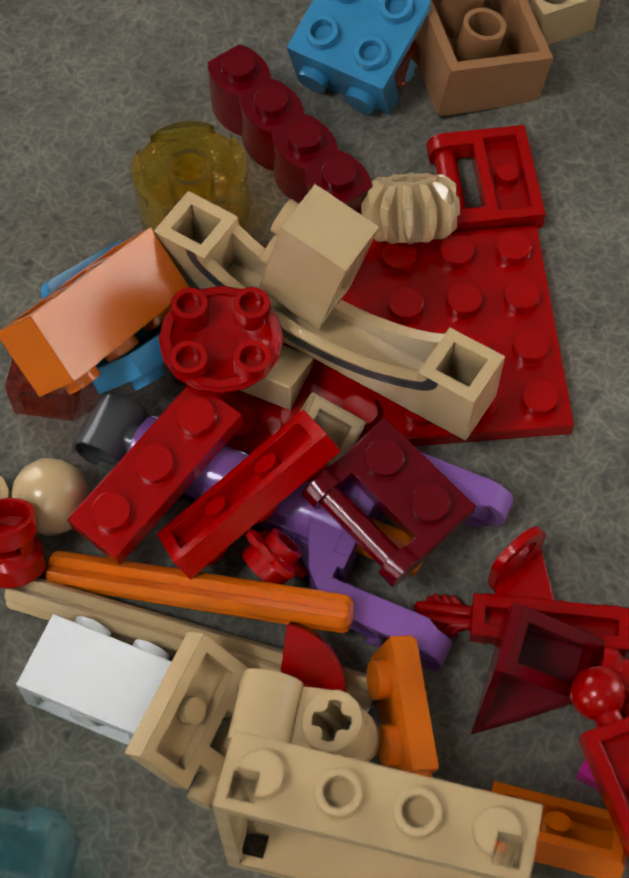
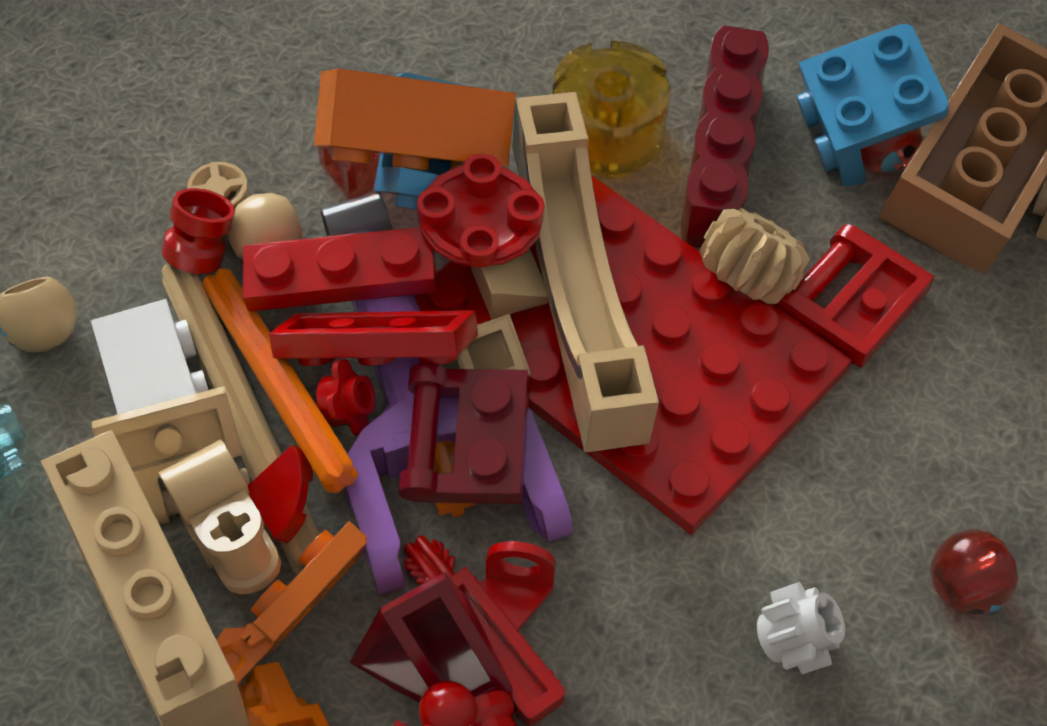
camera: 45 degrees right, 5 degrees down
tan piece [259,184,379,330] -> none

